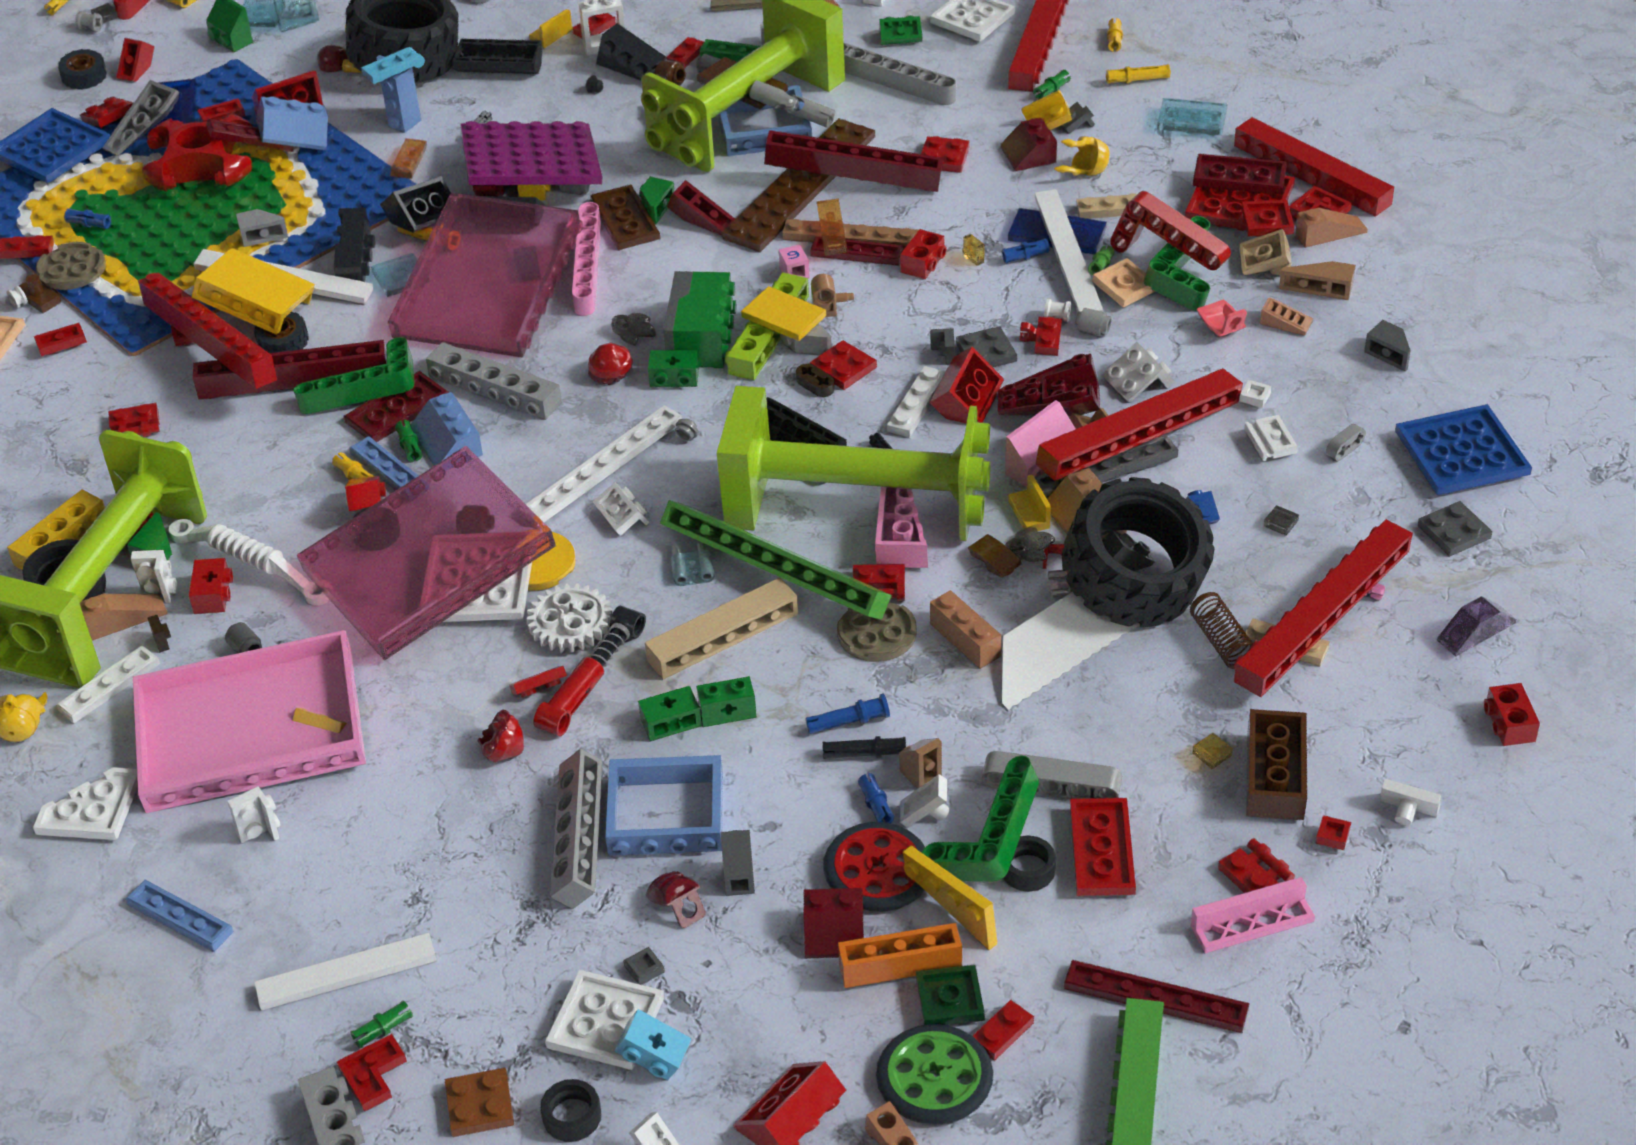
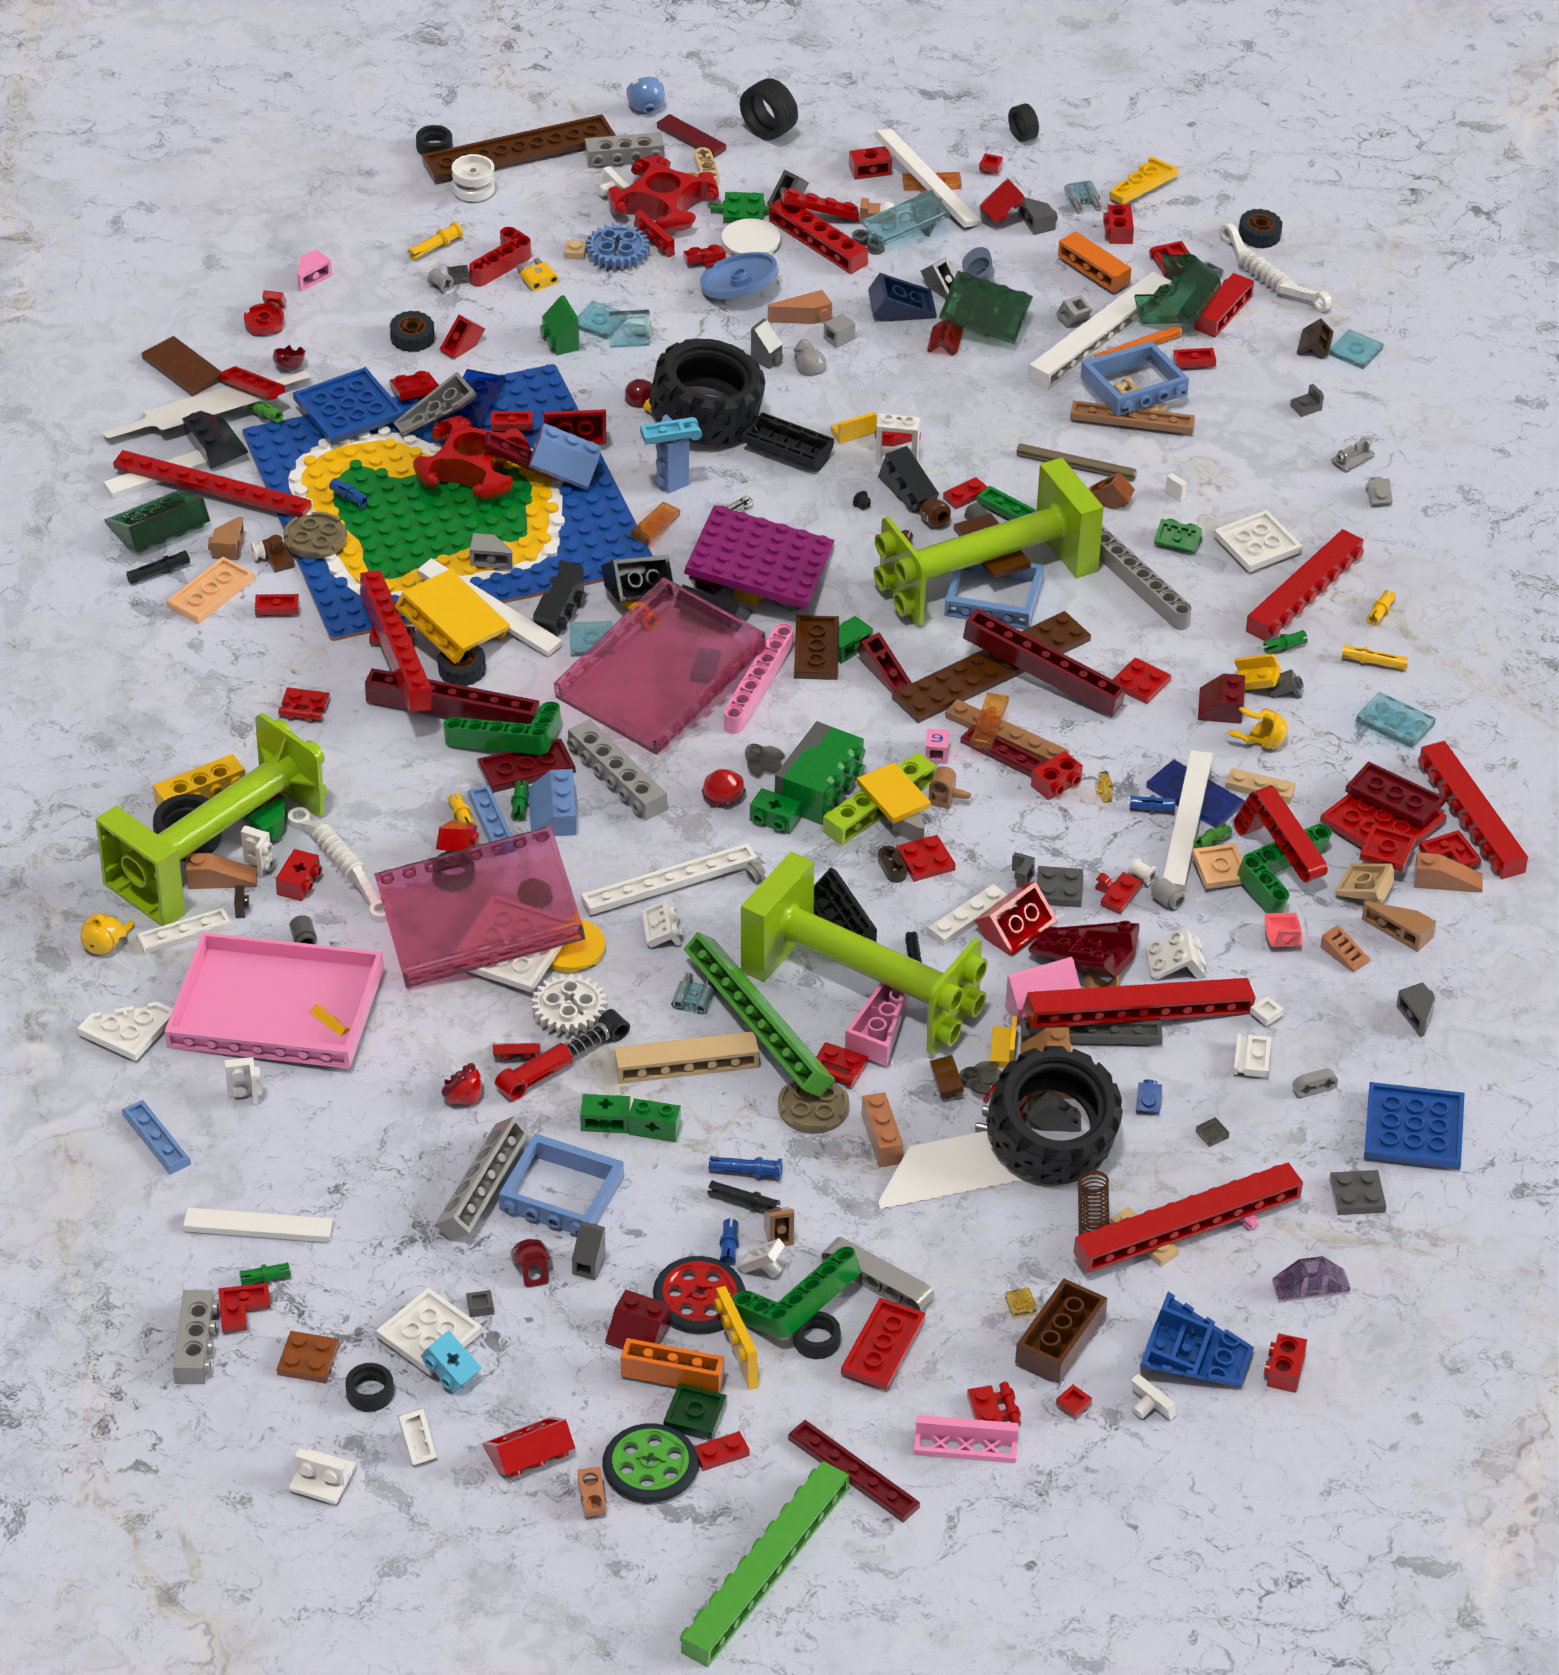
camera: 20 degrees right, 0 degrees up
light grey piece [750,80,835,128] -> none
none -> blue wedge [1140,1291,1254,1387]

